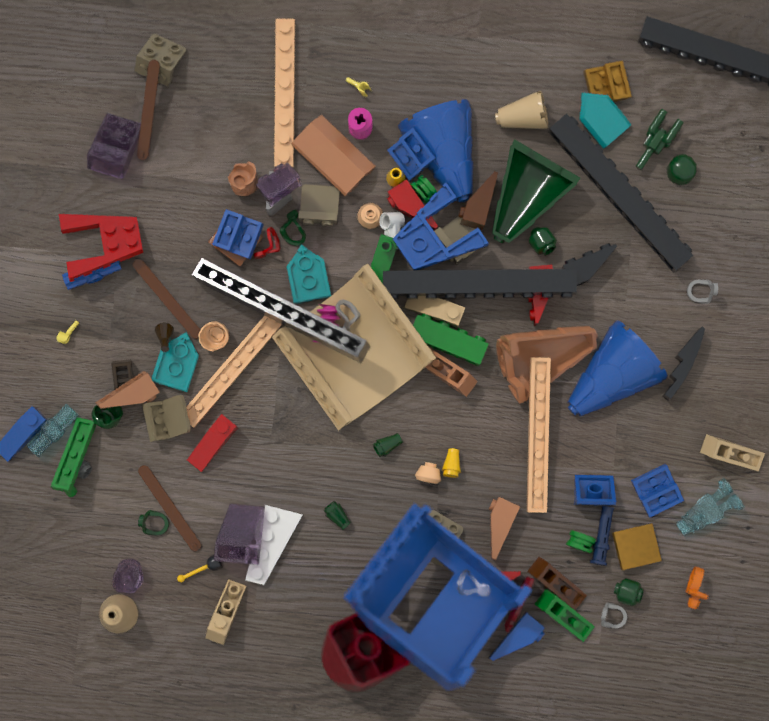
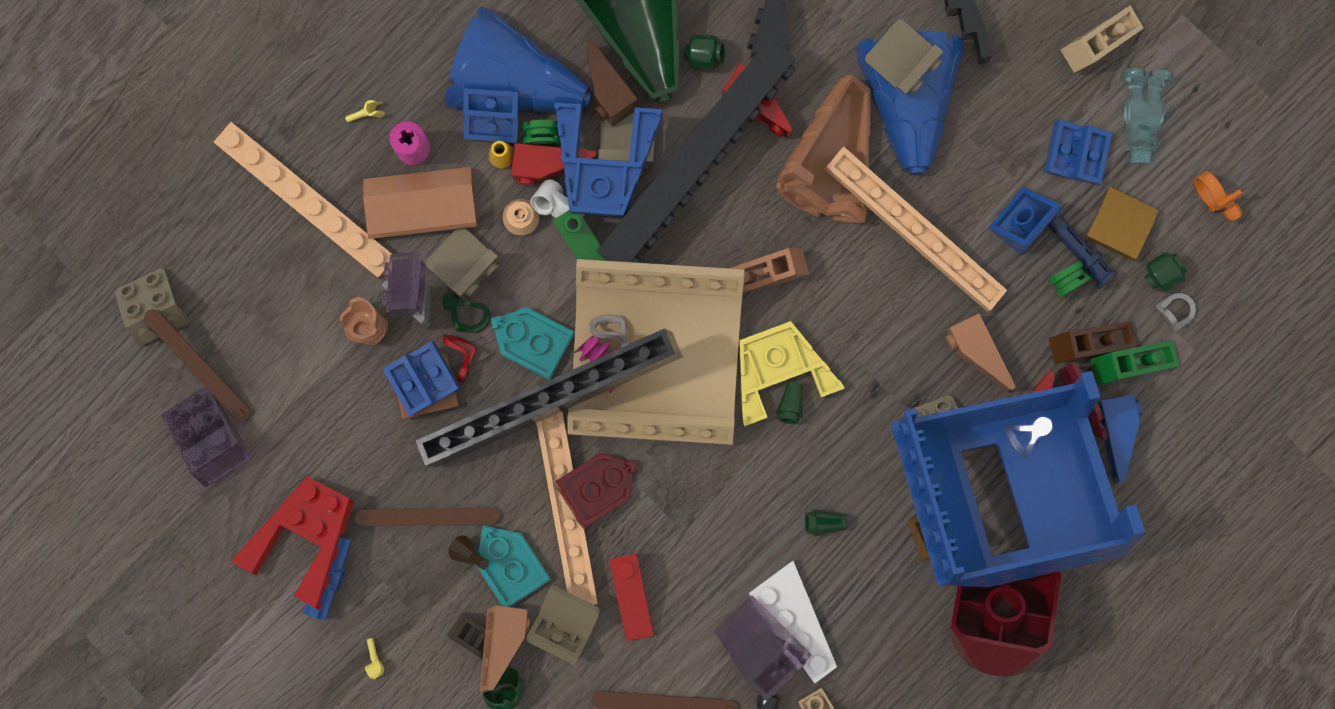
camera: 50 degrees left, 0 degrees up
light nougat hair [198,321,229,352] -> none
tan slope [404,296,465,328] -> none
green brick [413,314,489,367] -> none
light nougat cone [415,462,441,484] -> none
yellow cone [442,448,461,478] -> none
none -> dark red tile [555,453,637,529]
none -> light yellow wing [739,321,844,427]
none -> dark tan bracket [865,19,943,95]

